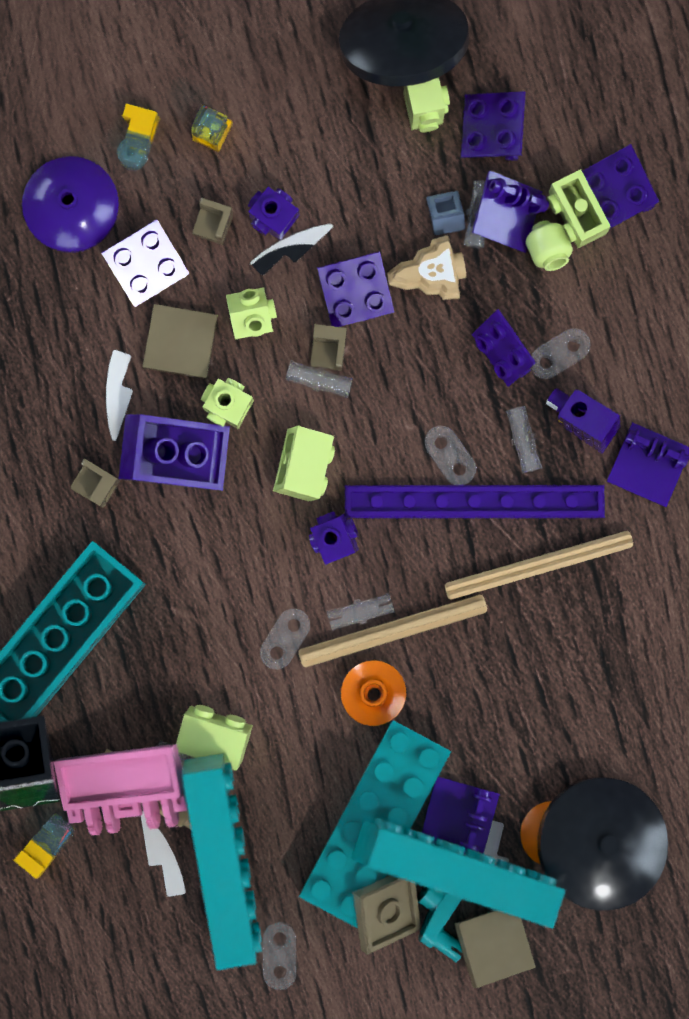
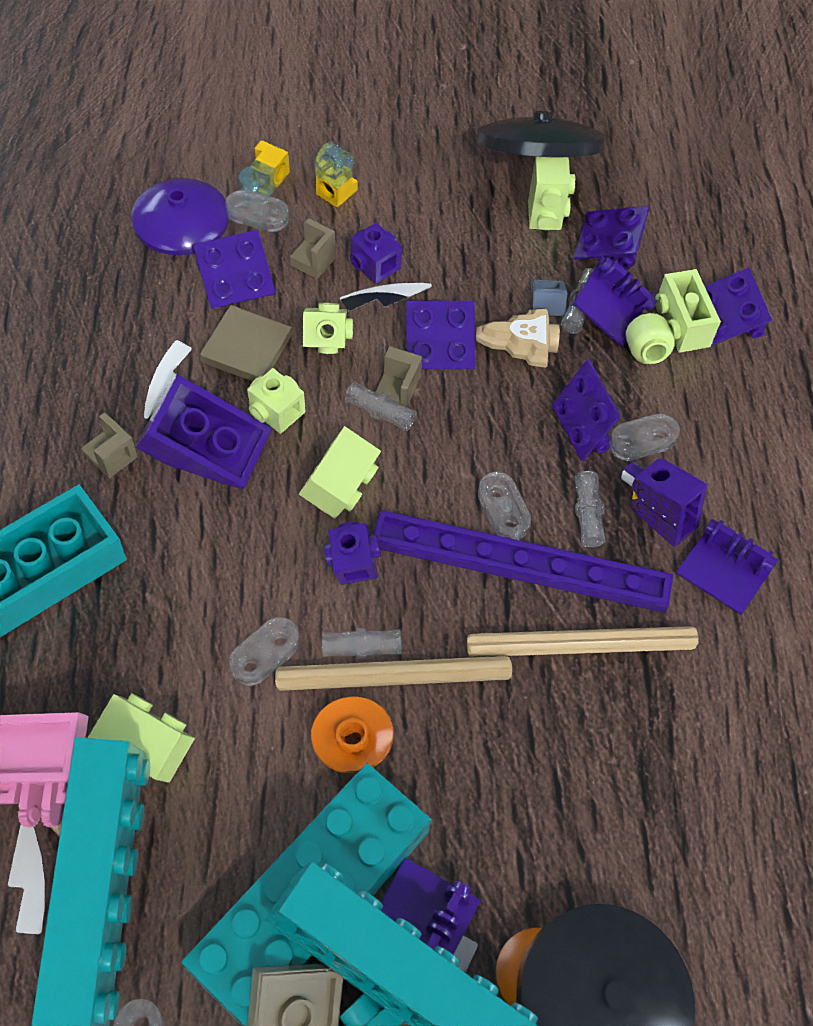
camera: 10 degrees right, 25 degrees down
none -> clear plate [225,190,289,232]

